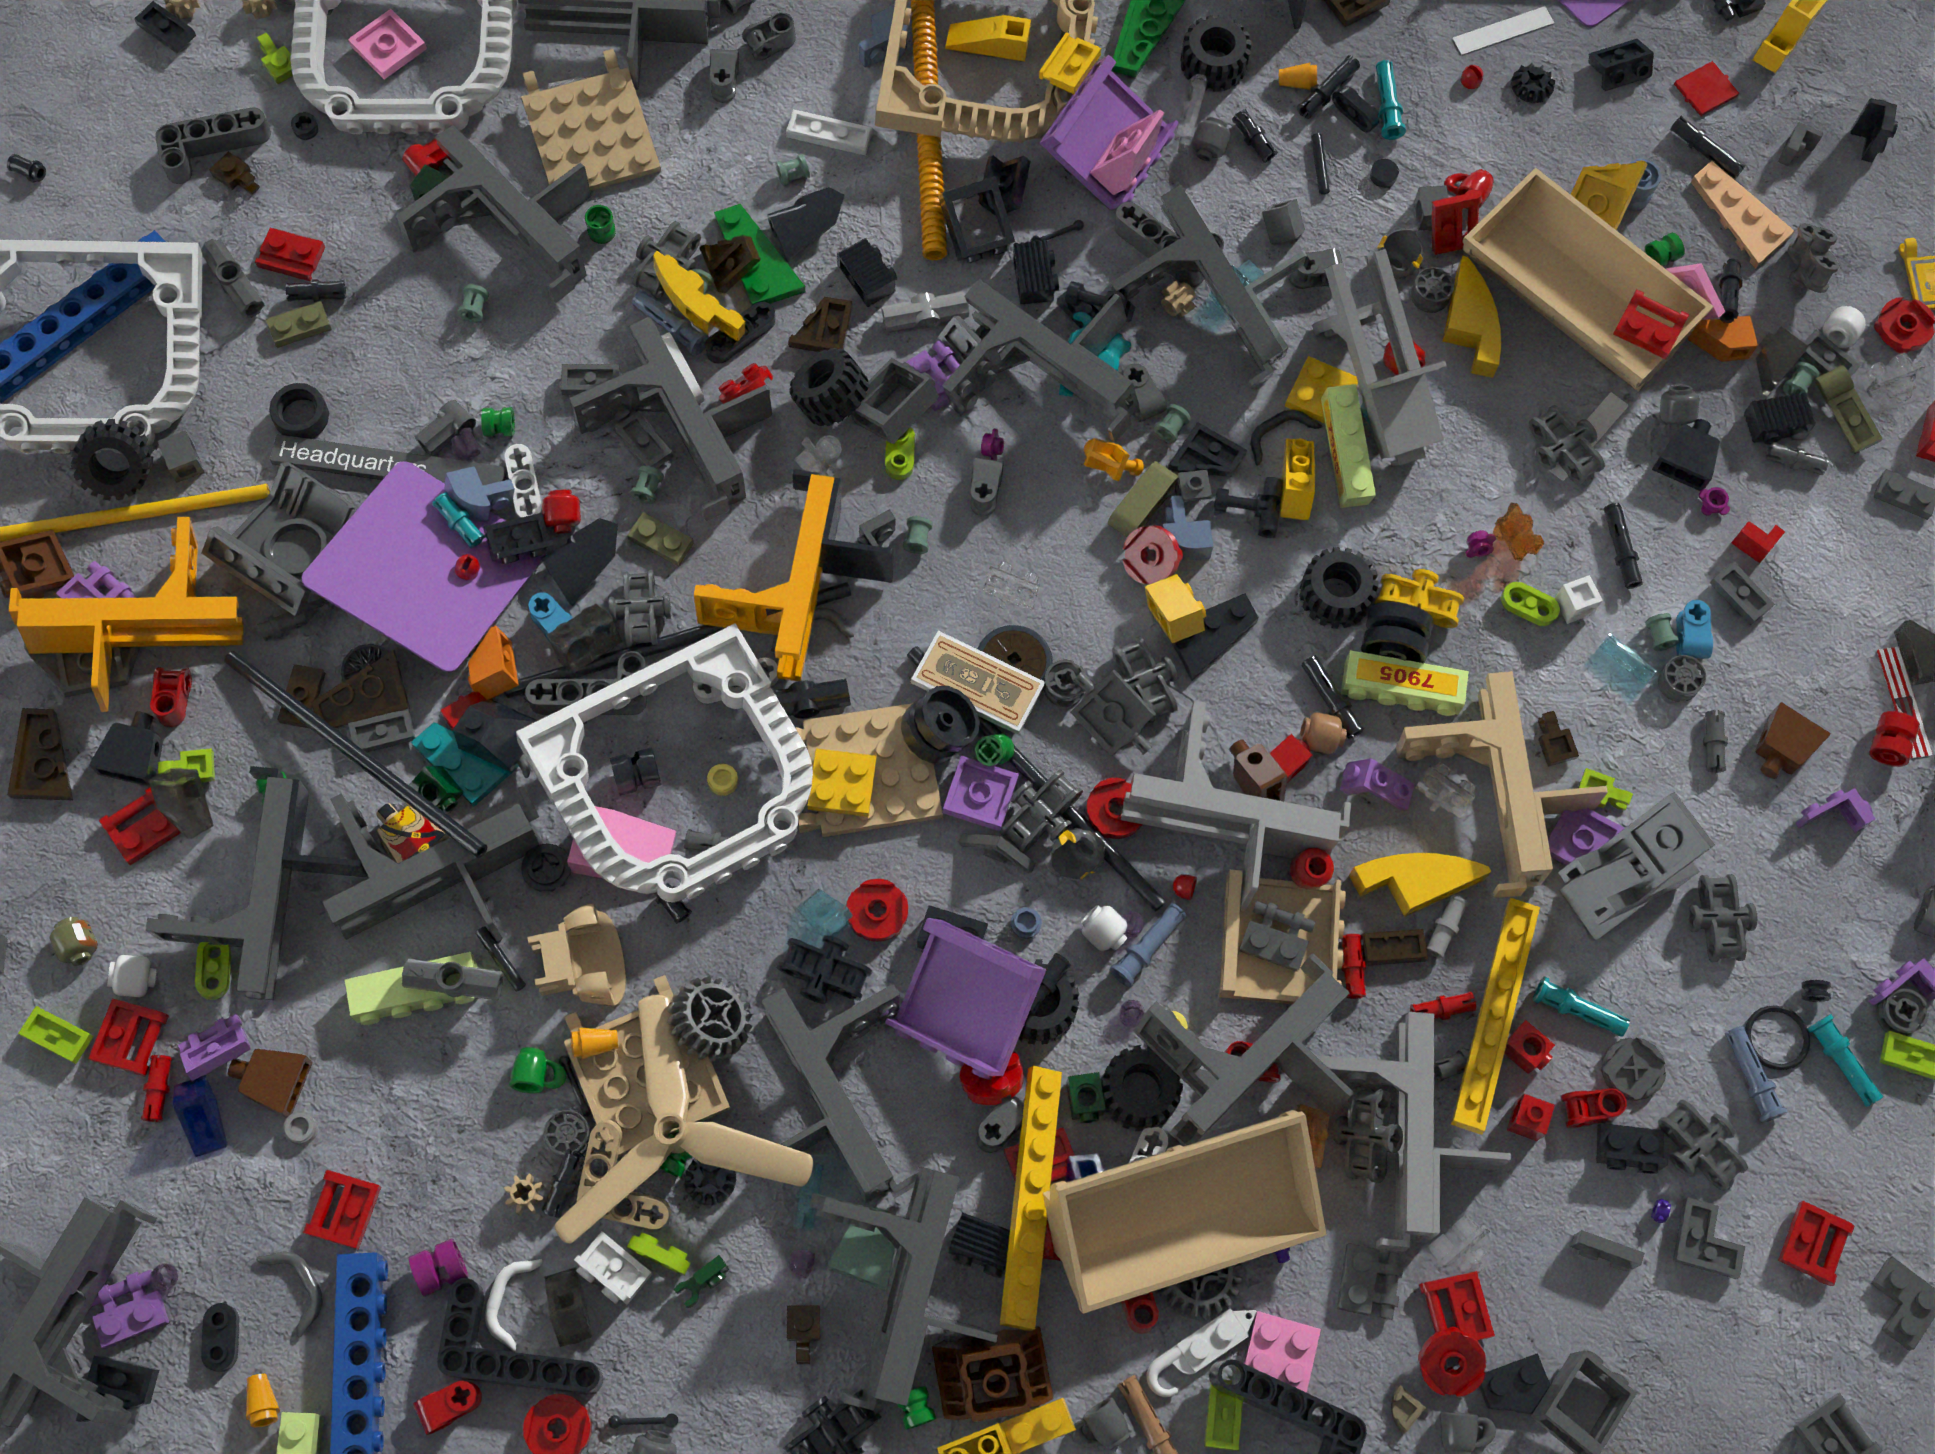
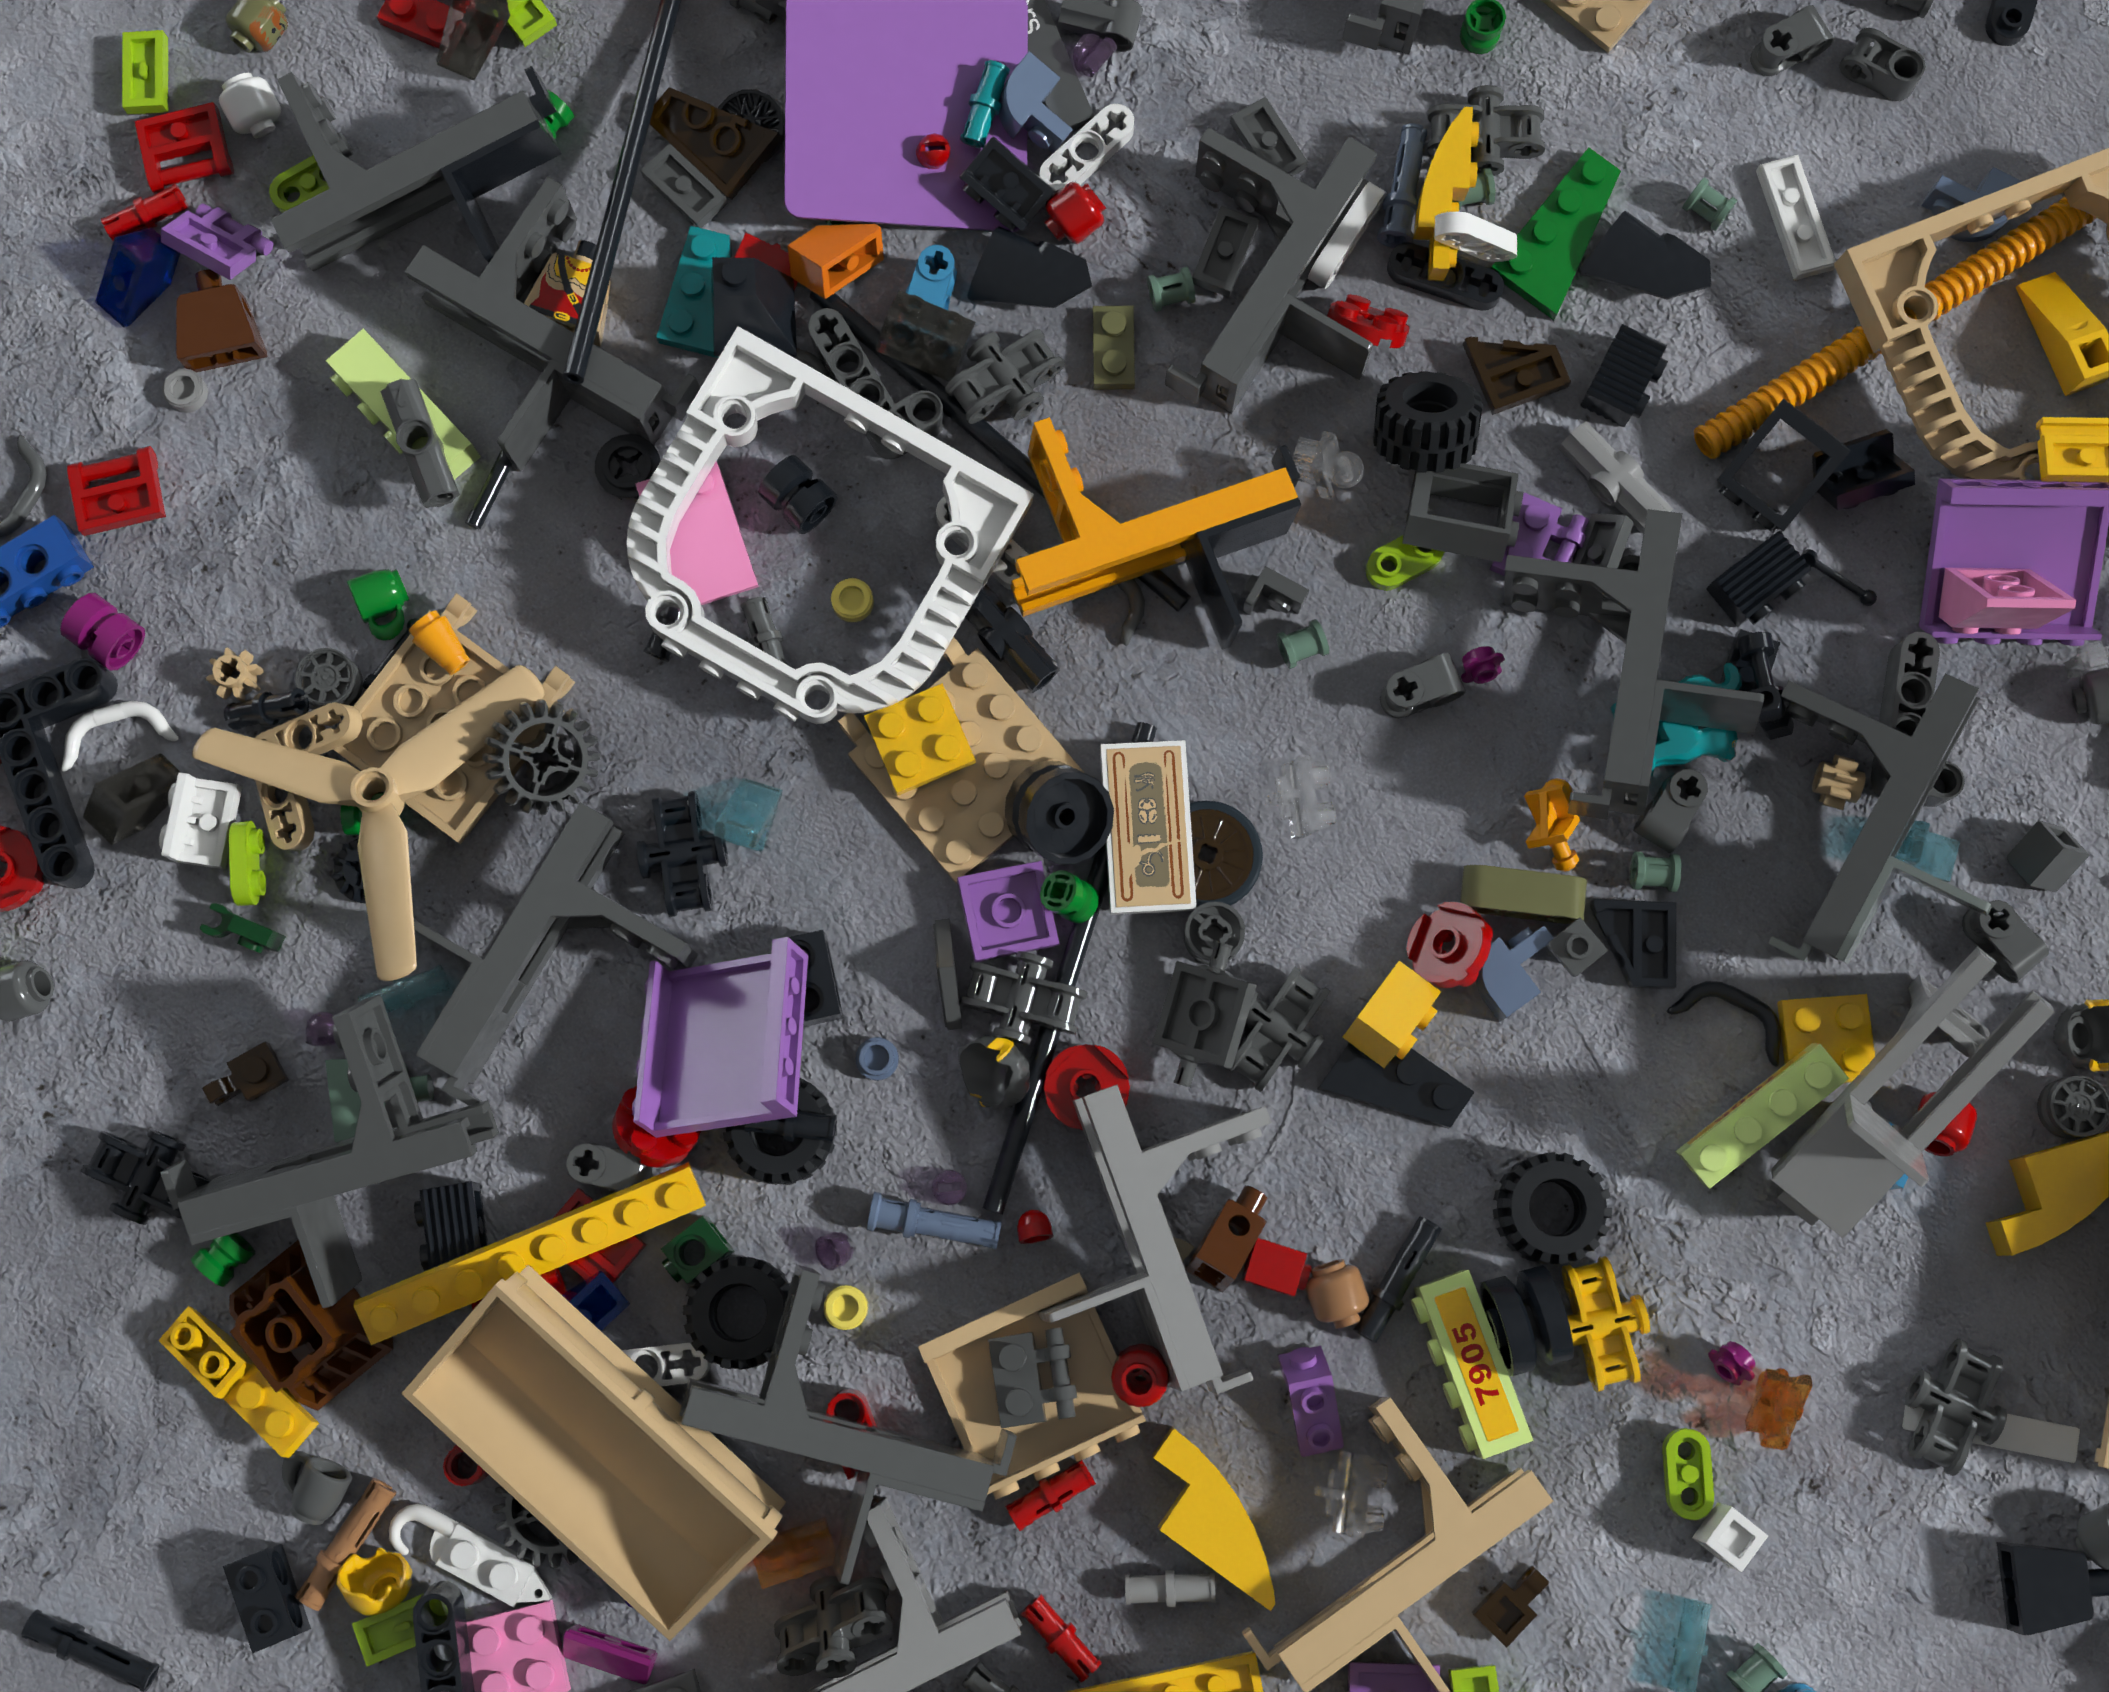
camera: 65 degrees right, 10 degrees up
dark brown plate [277,664,326,729] -> none
dark green brick [409,766,464,814] -> none
green wheel [481,407,515,437] -> none
tan piece [527,903,626,1007] -> none
black hinge [608,1413,678,1429] -> none
dark brown wing [699,235,761,293] -> none
red plate [846,879,908,942] -> none
white head [1081,905,1128,951] -> none
black bar [1214,477,1283,538] -> none
yellow slope [1280,438,1315,520] -> none
dark brown plate [1361,929,1428,966] -> none
black pin [1603,503,1643,589] -> none
magenta plate [1698,487,1730,516] -> none
none -> yellow hair [336,1547,412,1616]
none -> magenta slope [563,1624,658,1684]
none -> white beam [1434,212,1517,262]

